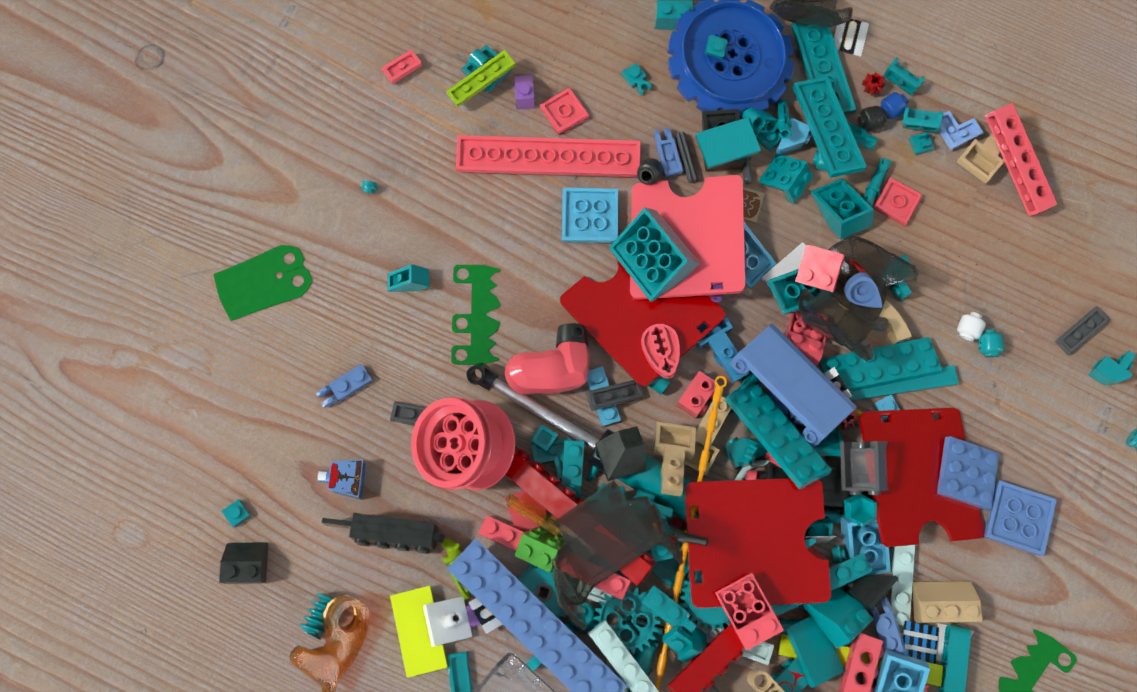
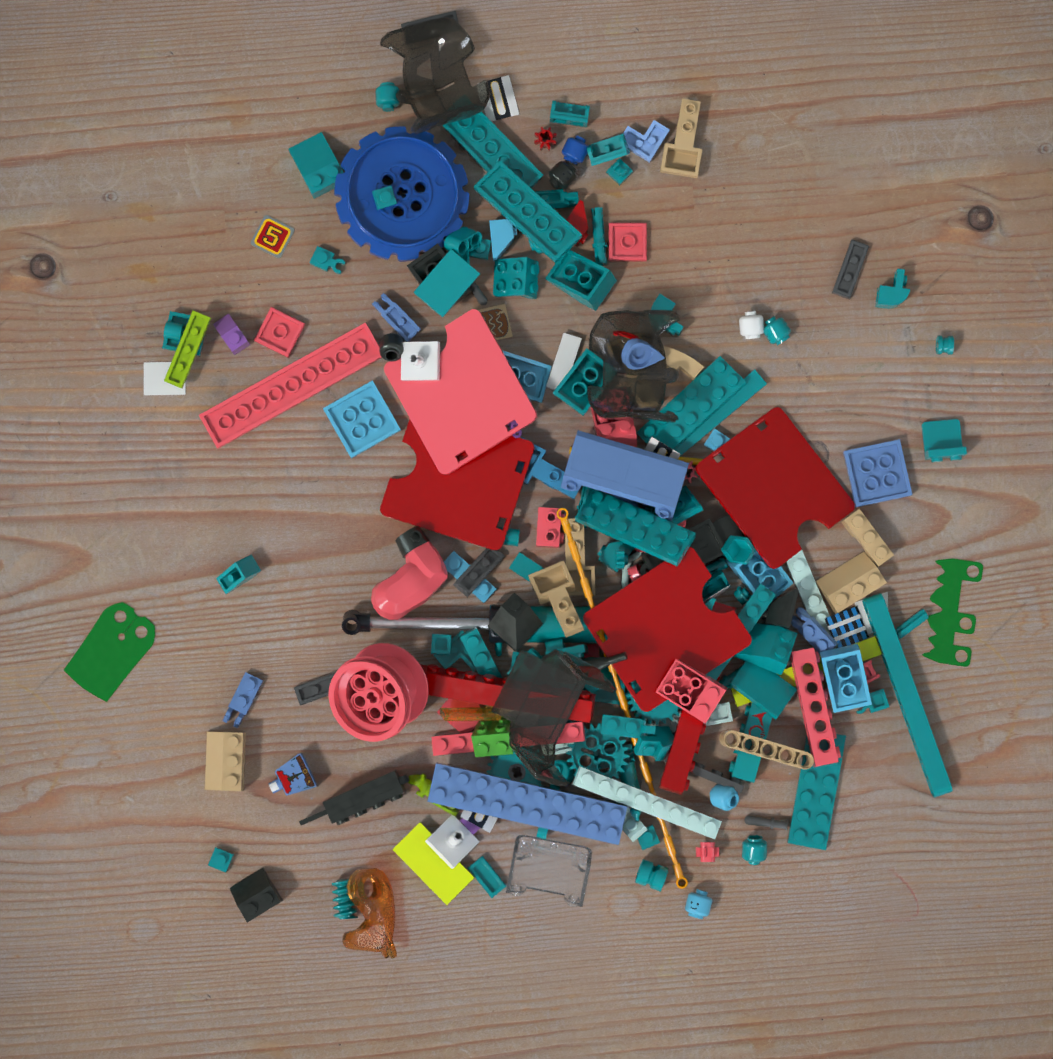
camera: 25 degrees left, 10 degrees up
teal plate [360,180,378,194] -> none
coral plate [382,49,422,84] -> none
green piece [451,265,500,365] -> none
teal slope [609,207,700,302] -> none
coral piece [641,324,680,379] -> none
dark grey axle [675,132,698,183] -> none
teal pin [777,100,792,139] -> none
coral plate [795,244,845,292] -> none
dark grey window [840,441,889,495] -> none
medium blue plate [937,436,999,510] -> none
coral brick [985,103,1057,216] -> none
none -> white sticker [144,362,186,395]
none -> tan slope [205,732,246,791]
none -> sticker [251,215,294,258]
none -> white tile [401,341,440,381]
none -> teal tile [509,552,544,582]
none -> red slope [566,200,589,247]
none -> tan arch [841,509,894,567]
none -> teal axle [895,609,929,639]
none -> teal bracket [921,419,967,463]

